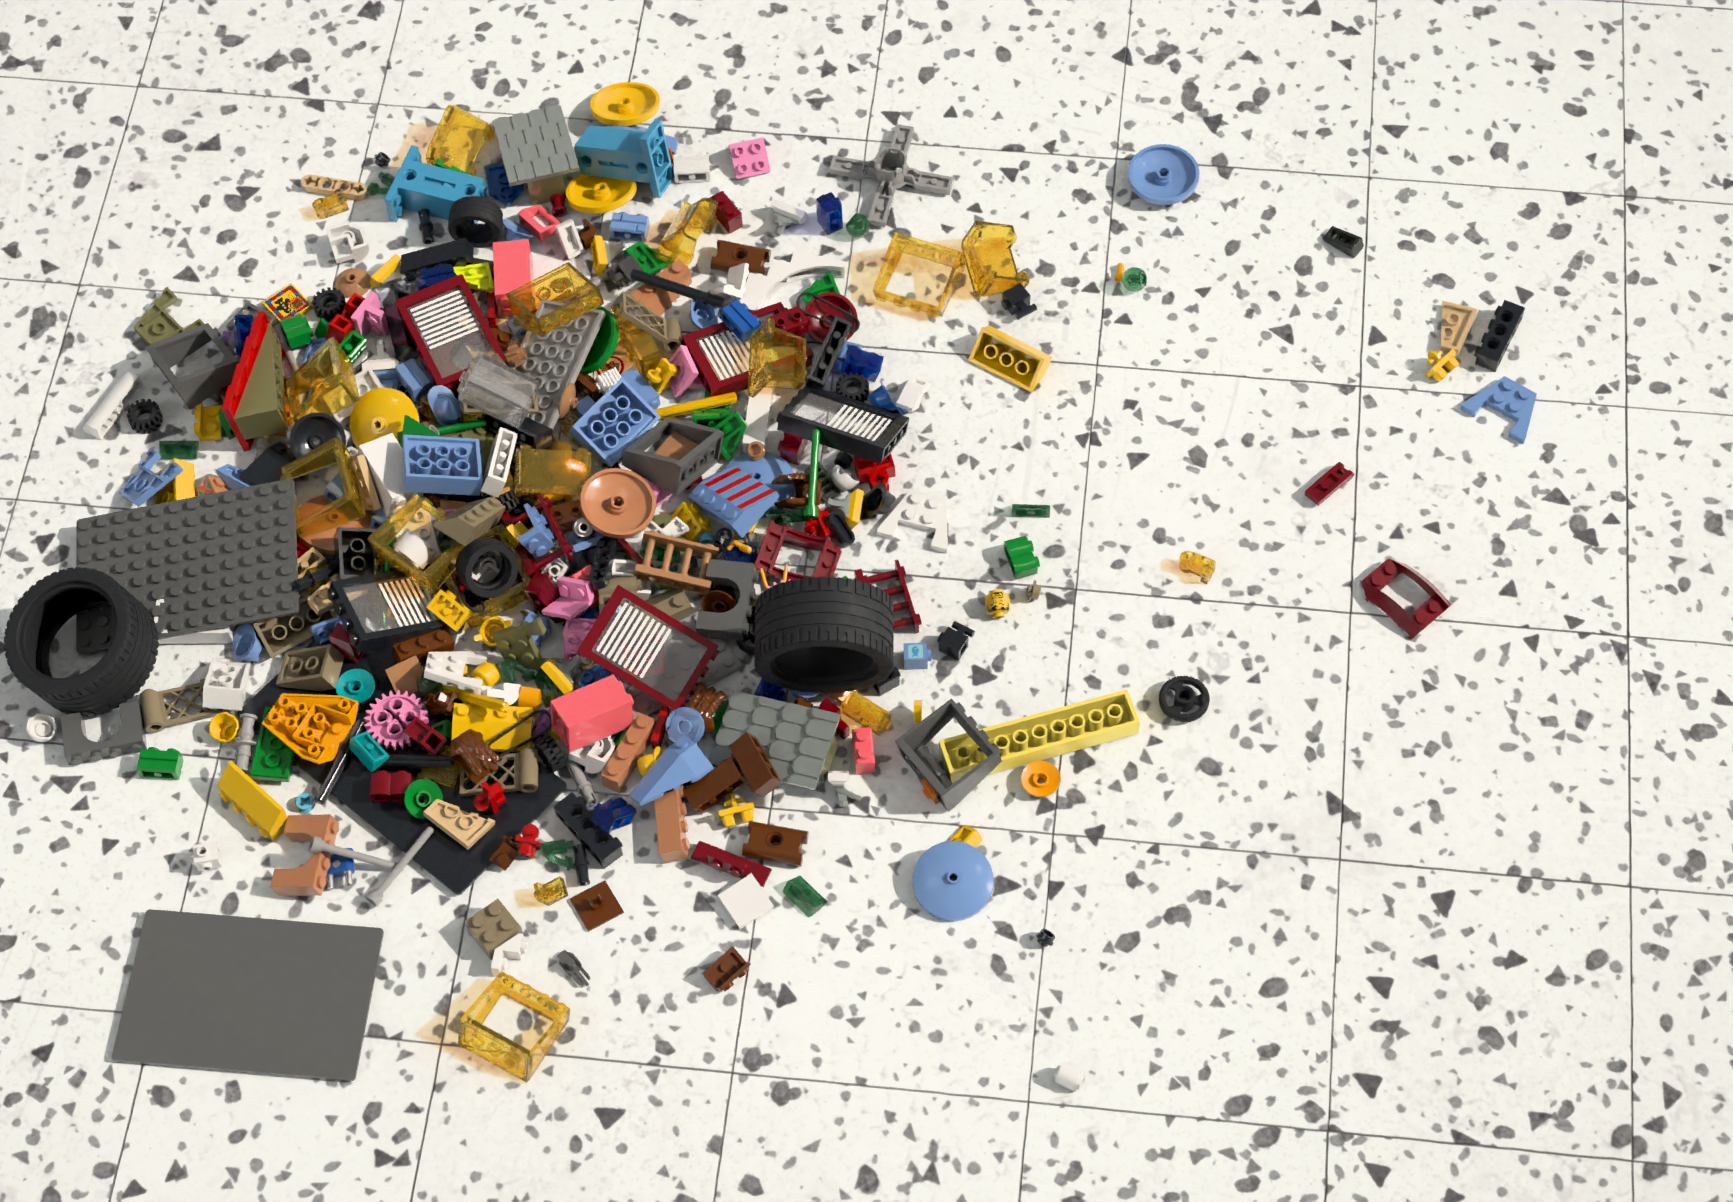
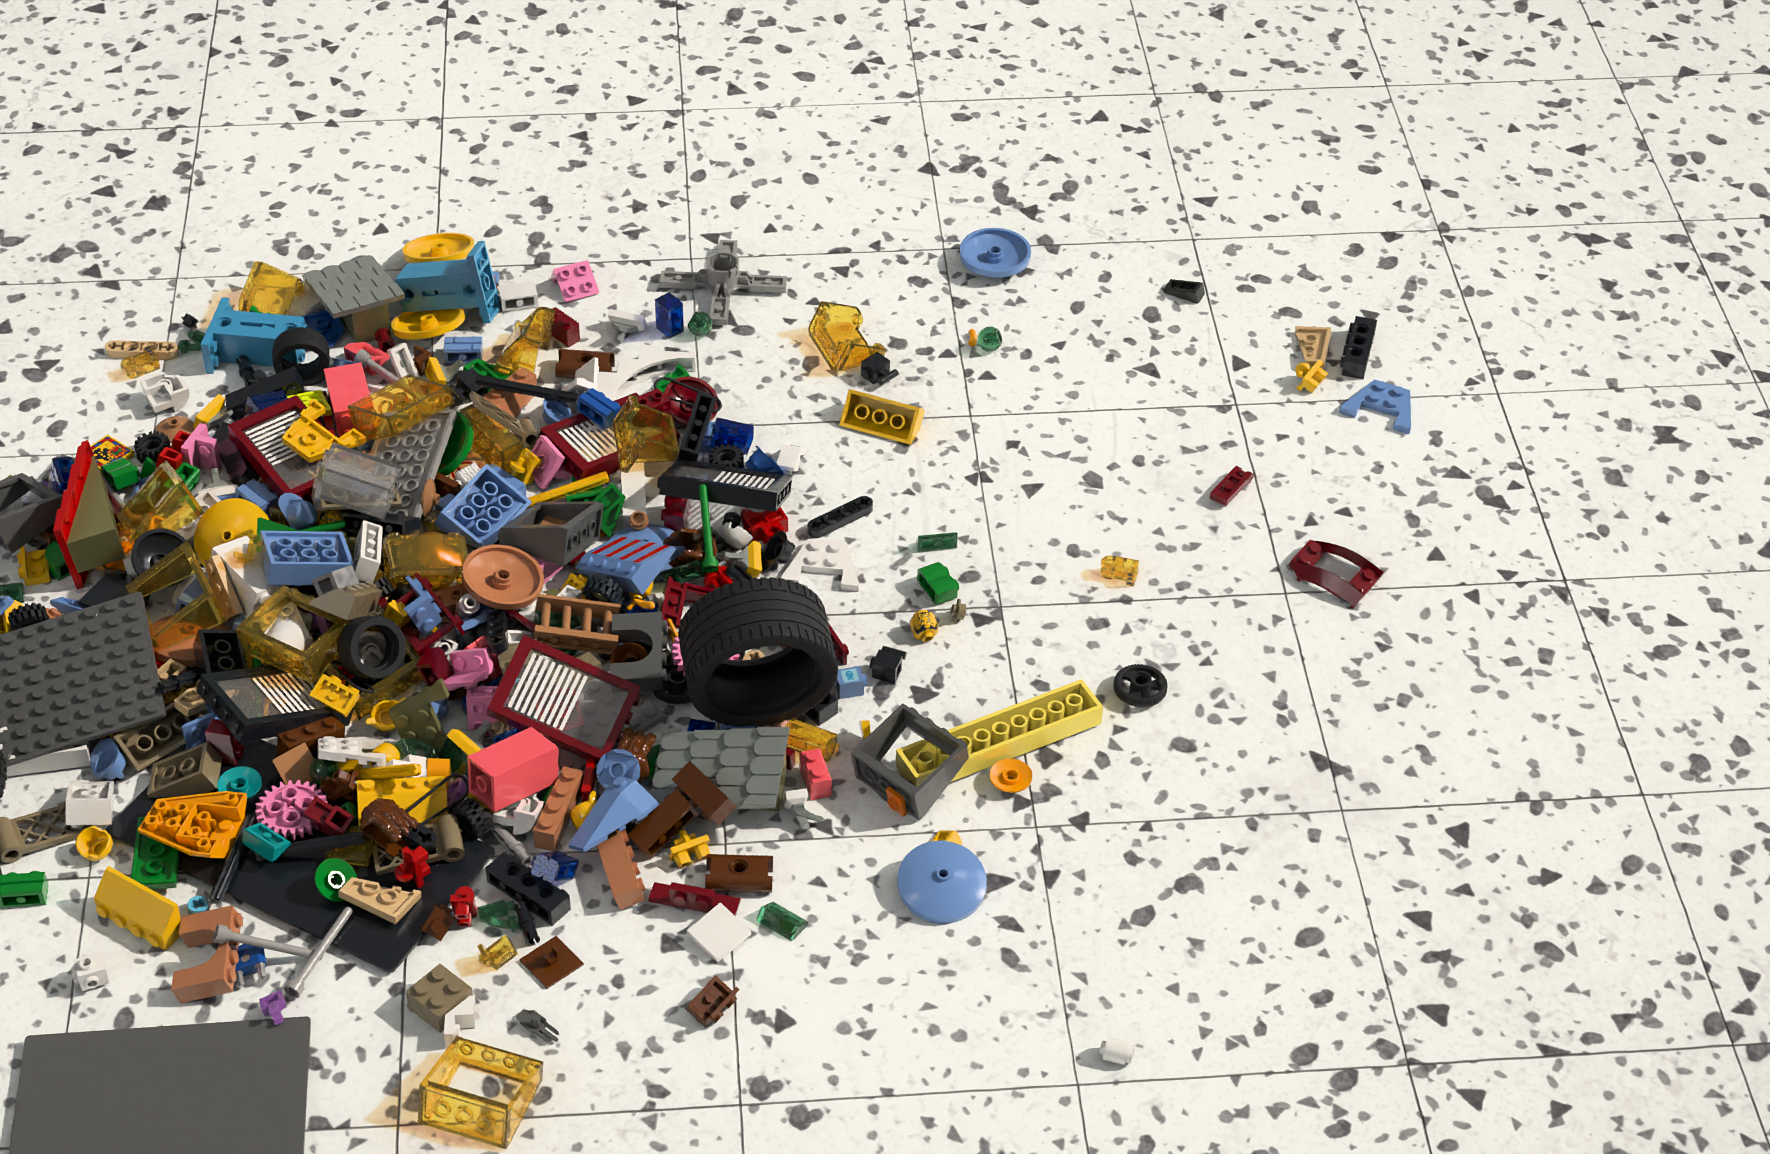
camera: 15 degrees left, 15 degrees down
light grey piece [231,713,257,774] -> none
dark red brick [370,770,413,802] -> none
clear yellow windscreen [872,232,966,317] -> none
black plate [1036,928,1055,947] -> none
none -> black tyre [8,603,49,631]
none -> clear yellow bracket [233,534,263,564]
none -> medium lavender plate [259,990,287,1025]
none -> yellow wing [282,398,366,463]
none -> flat silver slope [312,565,359,596]
none -> light grey piece [354,349,431,403]
none -> black beam [401,823,436,852]
none -> black bush [582,574,623,604]
none -> black beam [807,496,873,538]

